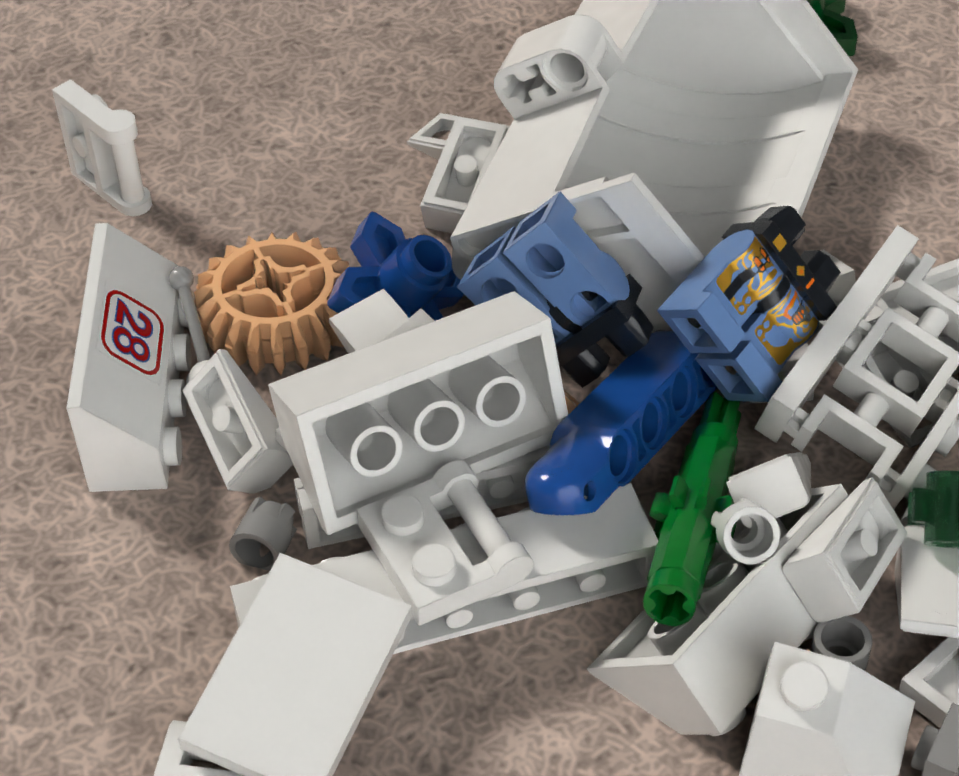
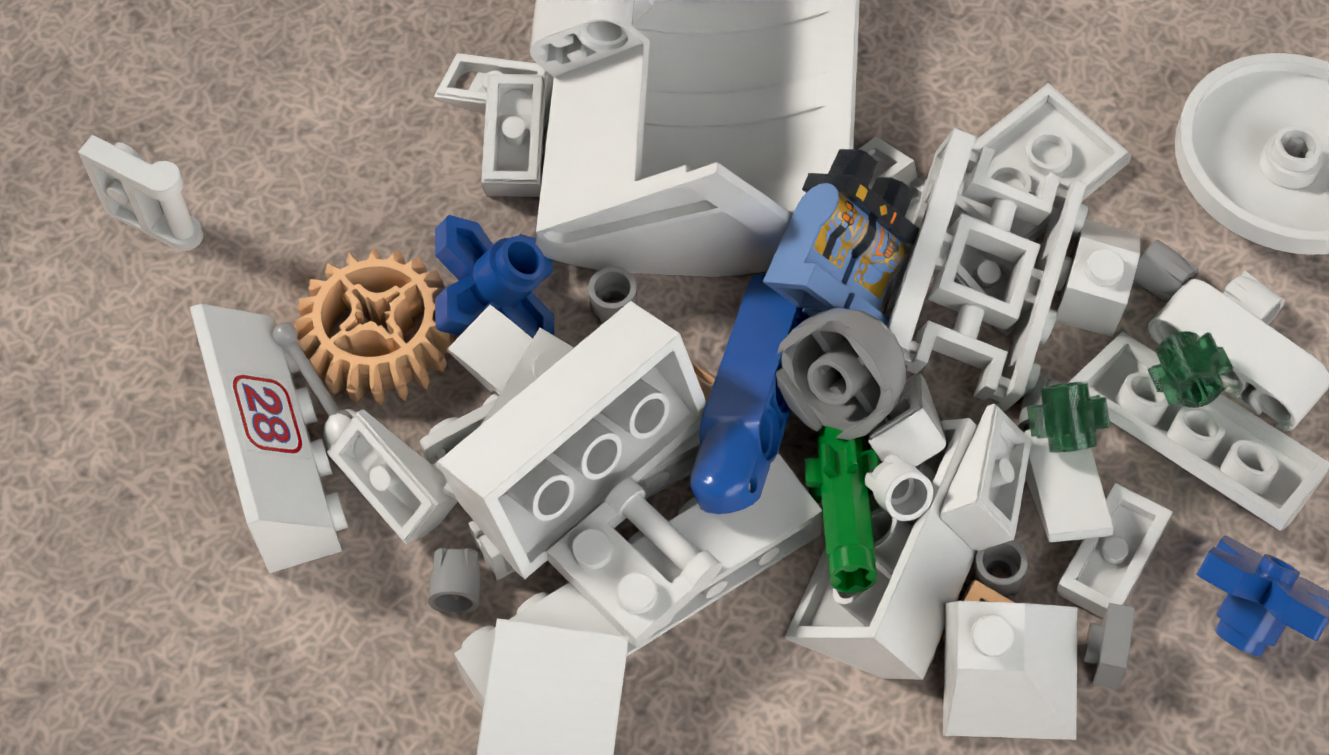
camera: 15 degrees left, 15 degrees up
medium blue hips [457,191,654,388] -> none
none -> light grey cylinder [776,308,906,440]

